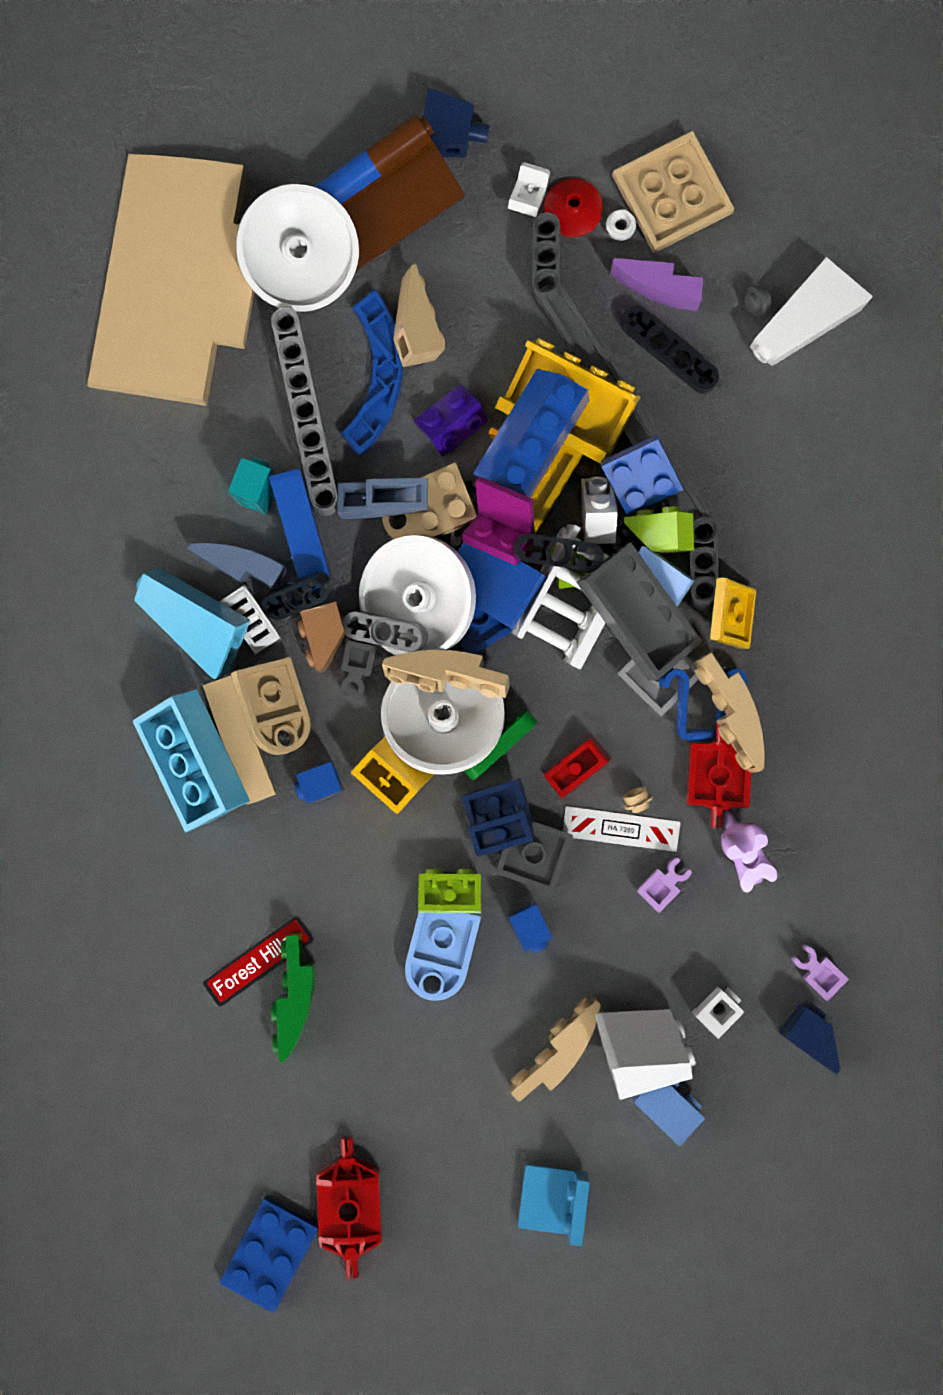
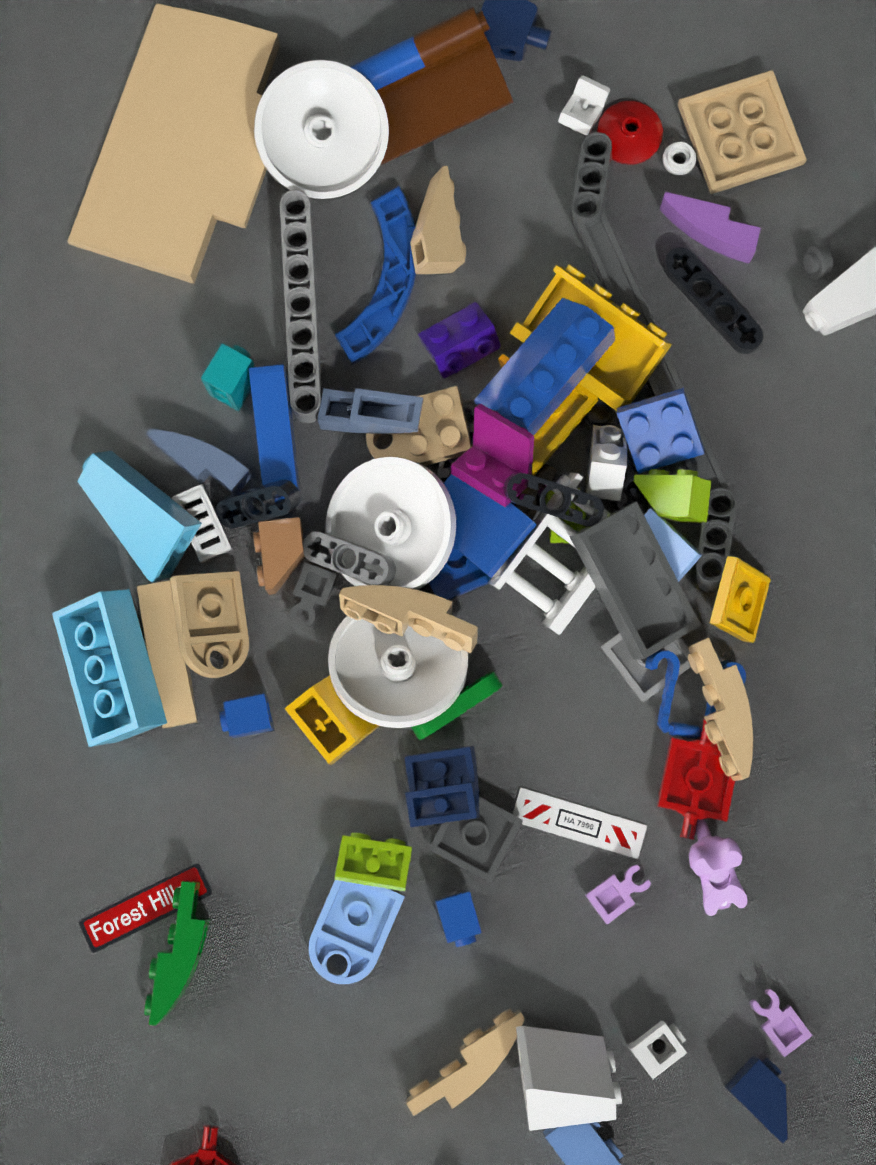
camera: 10 degrees right, 5 degrees down
red slope [543,735,611,799] -> none
tan plate [623,787,653,813] -> none

